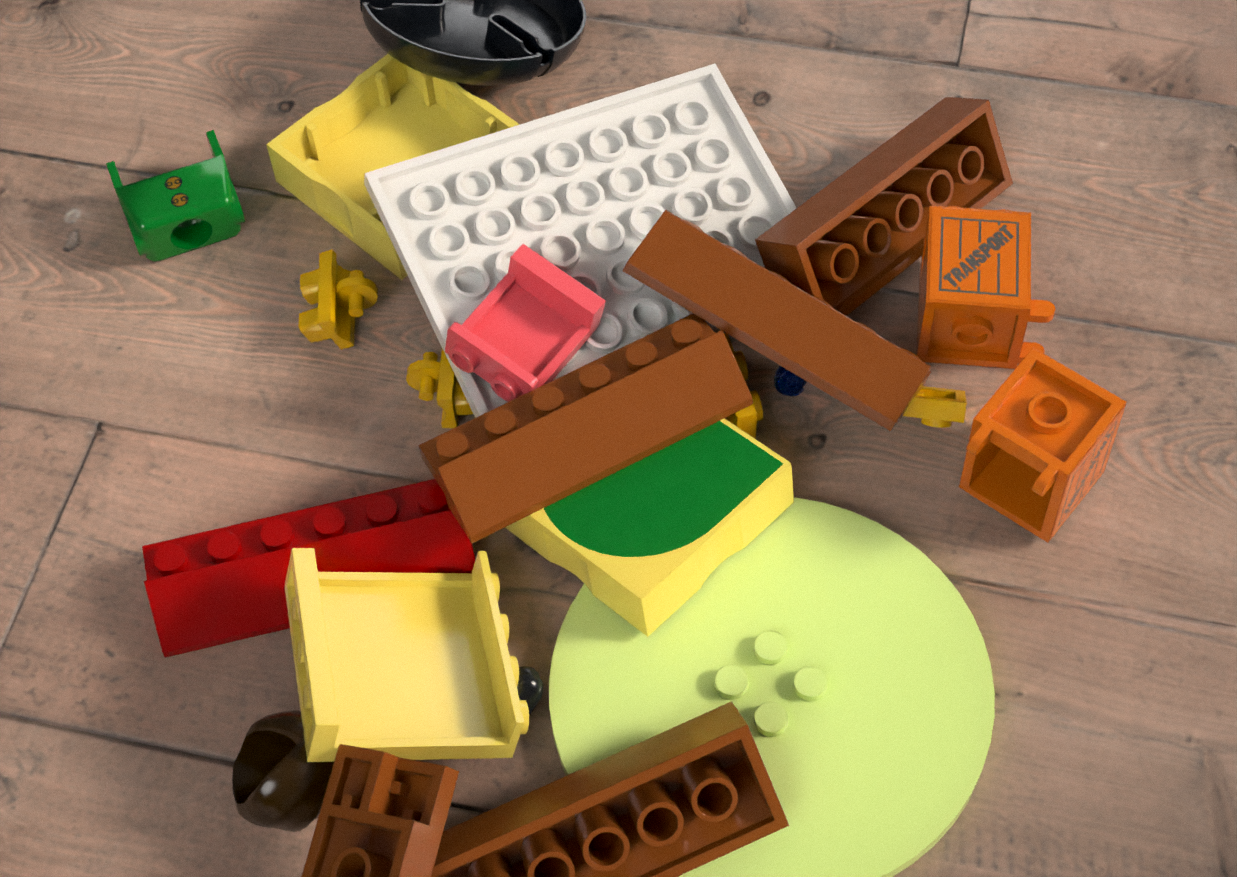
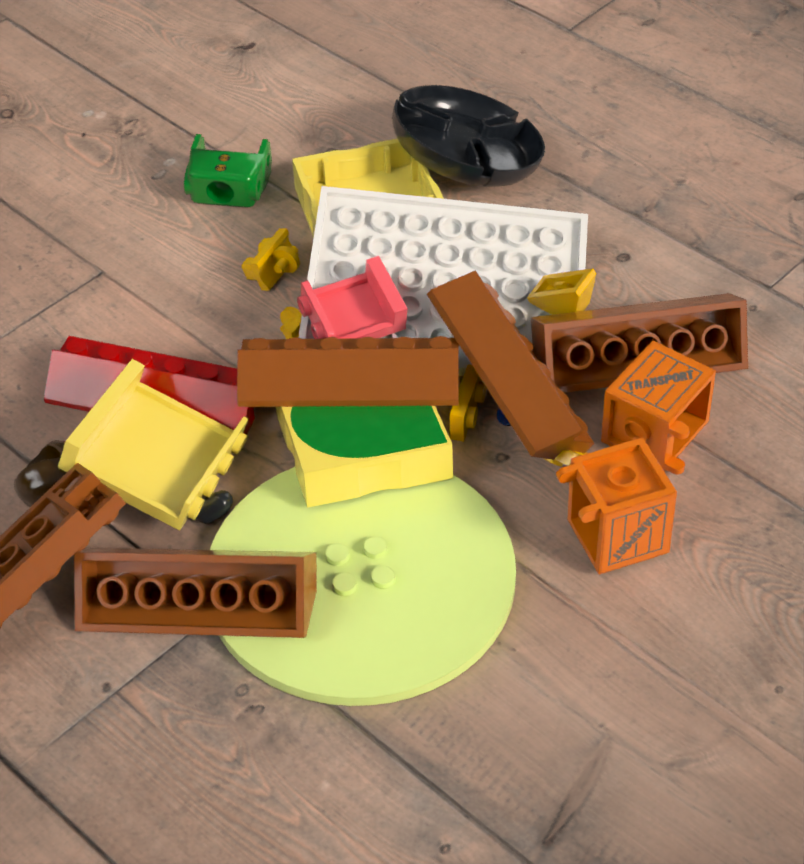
camera: 30 degrees right, 10 degrees down
none -> yellow slope [527,268,597,315]

